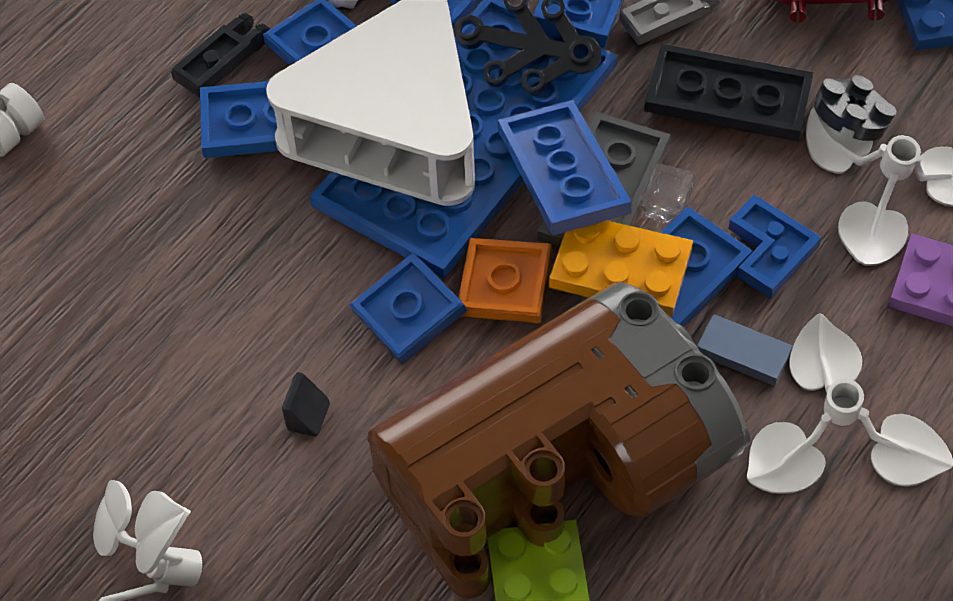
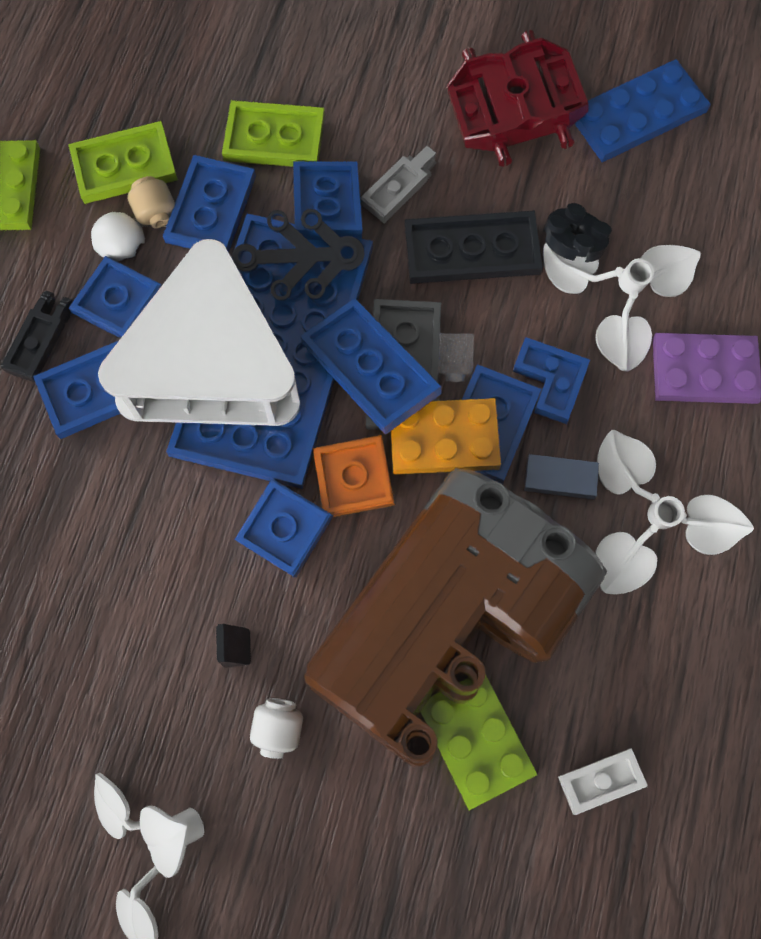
camera: 20 degrees left, 15 degrees up
none -> white head [250,698,303,759]

